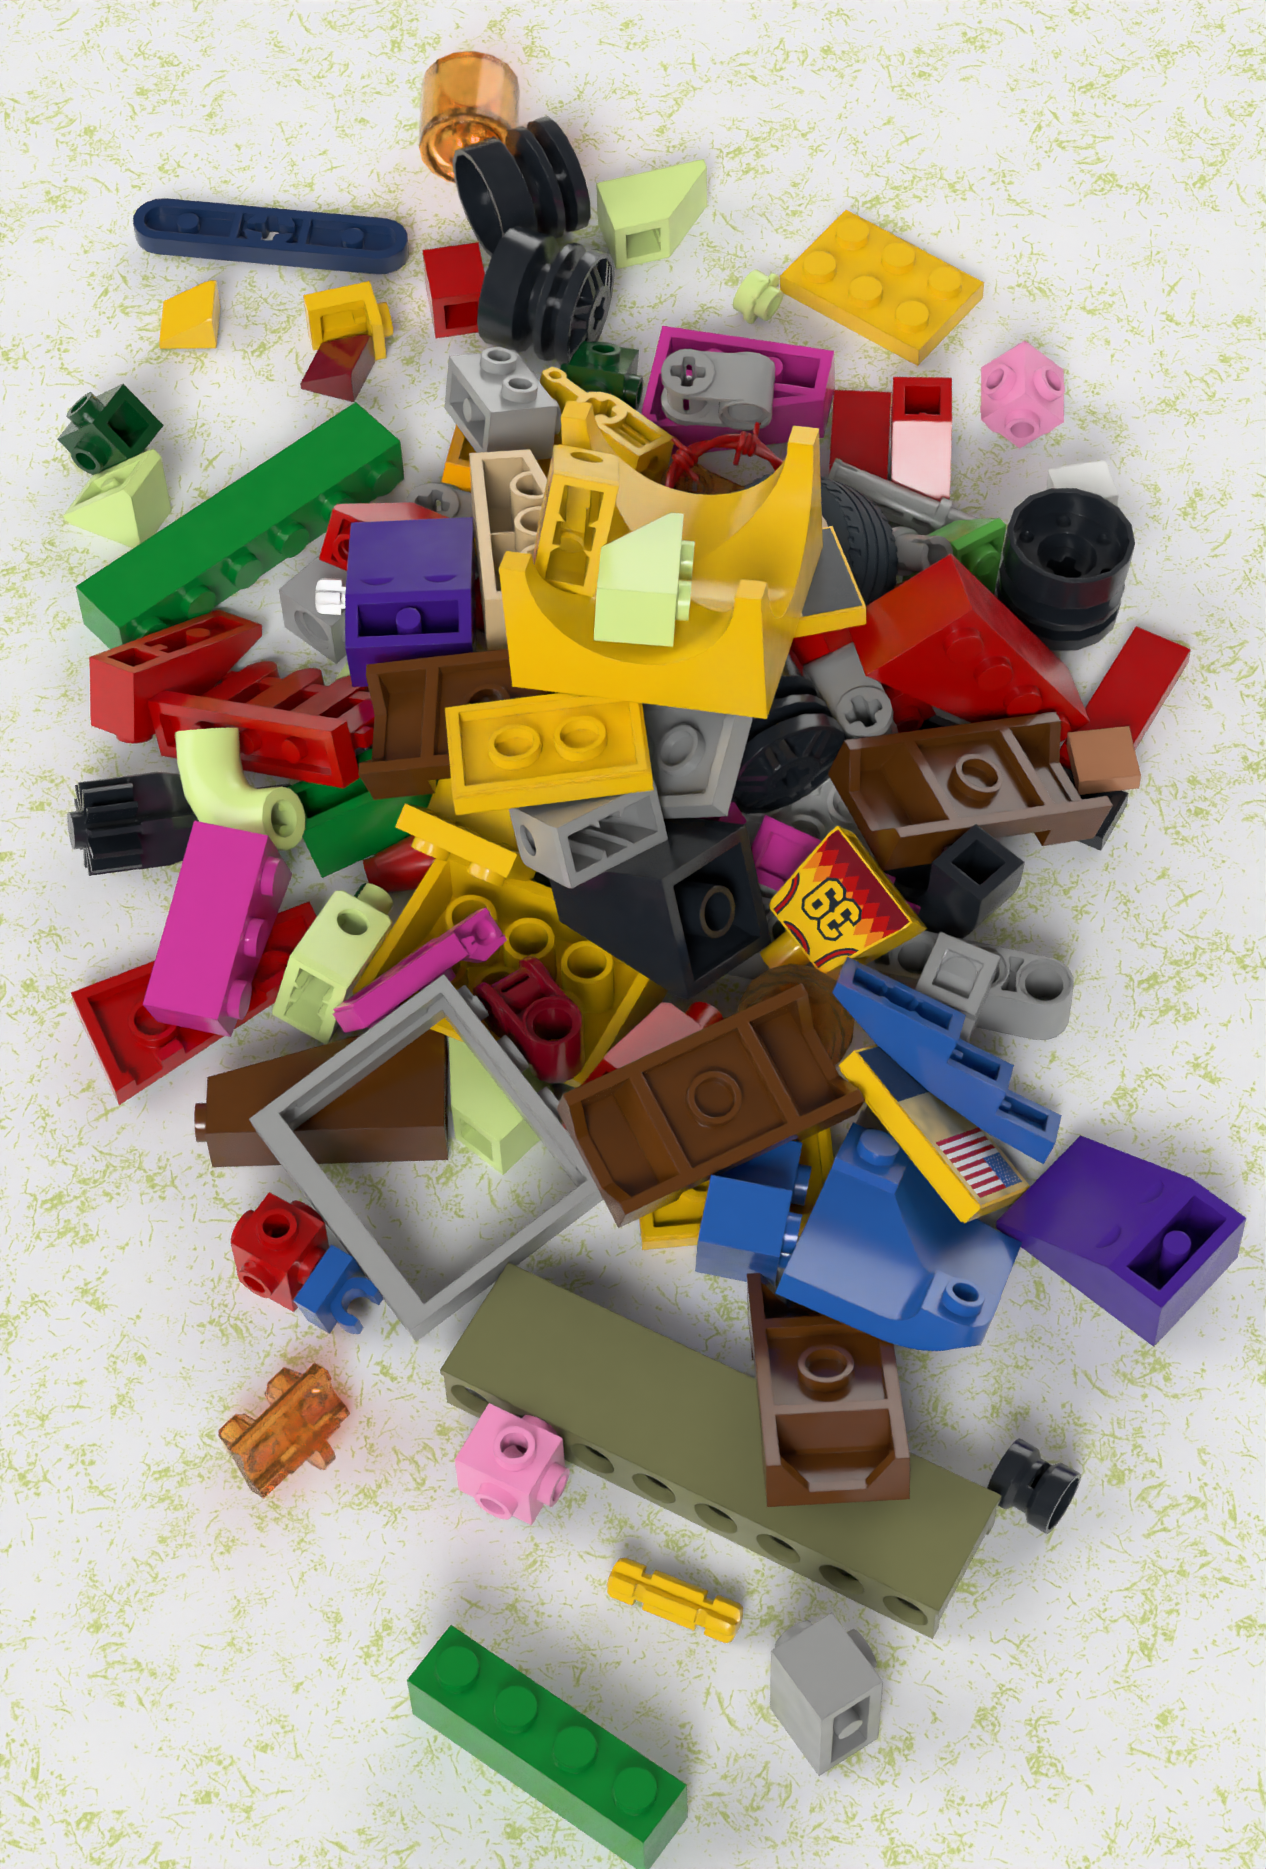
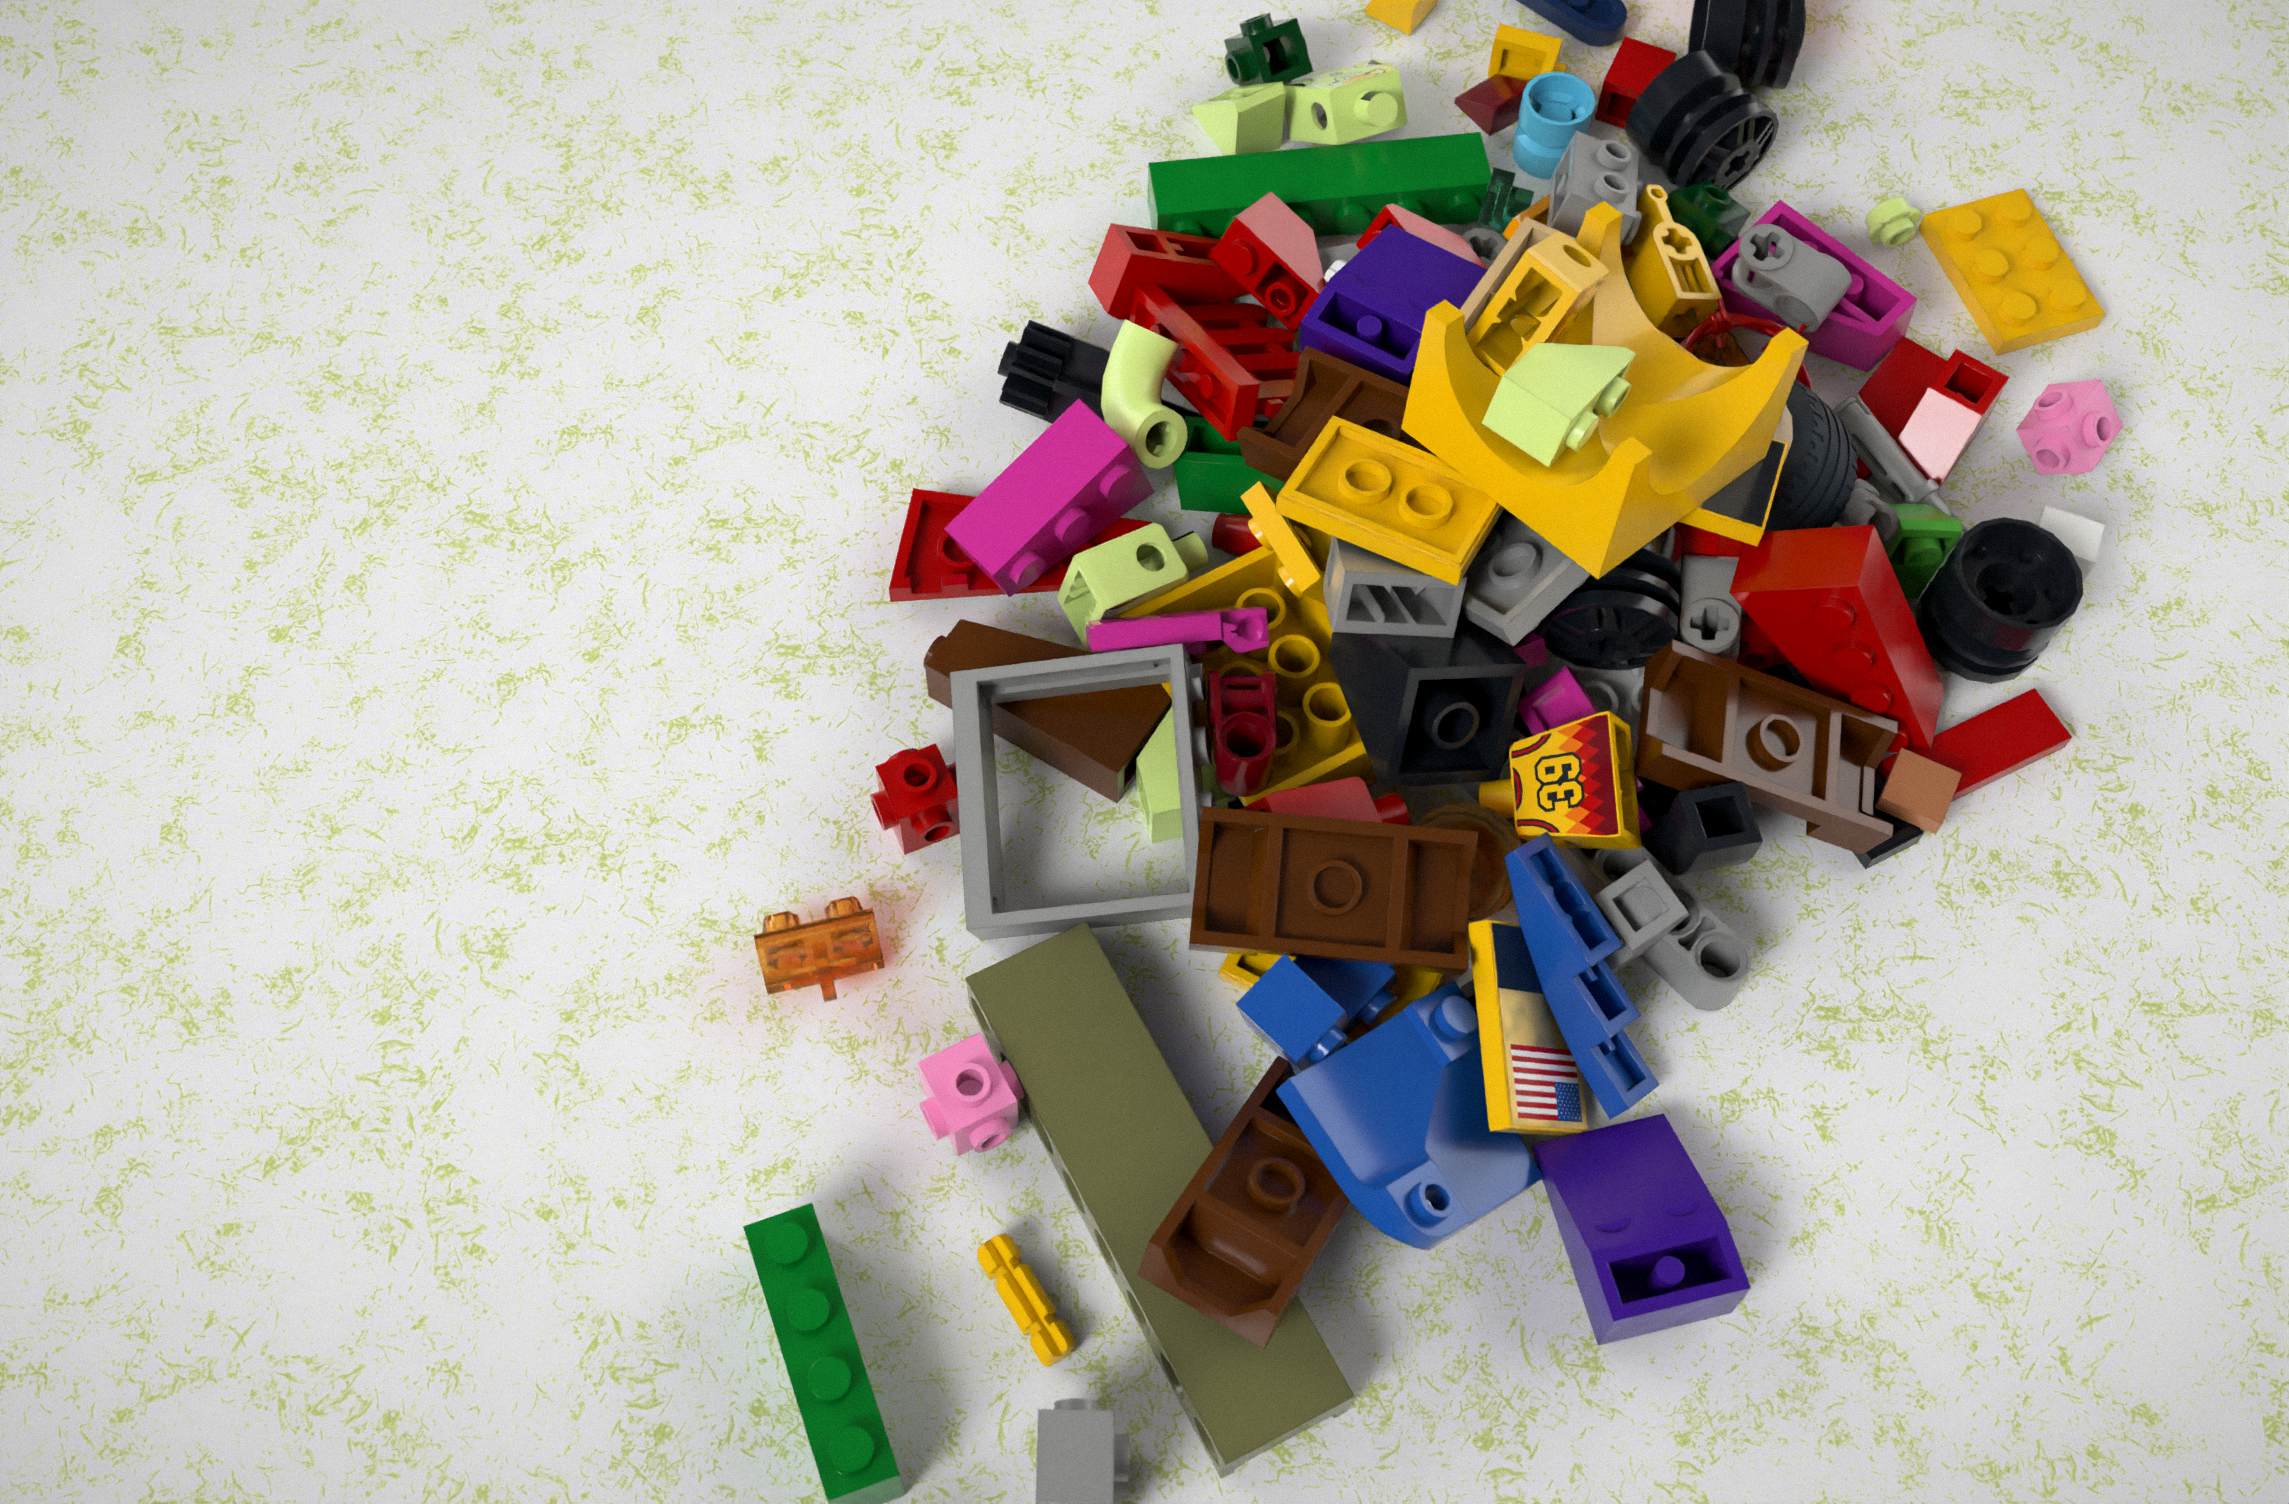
camera: 30 degrees right, 5 degrees up
blue tile [293,1244,383,1334] -> none
yellowish green slope [596,159,707,269] -> none
black wheel [987,1438,1081,1534] -> none
none -> red slope [1209,191,1326,333]
none -> yellowish green torso [1284,59,1407,145]
none -> clear green slope [1477,167,1534,237]
none -> medium azure wheel [1512,72,1595,179]

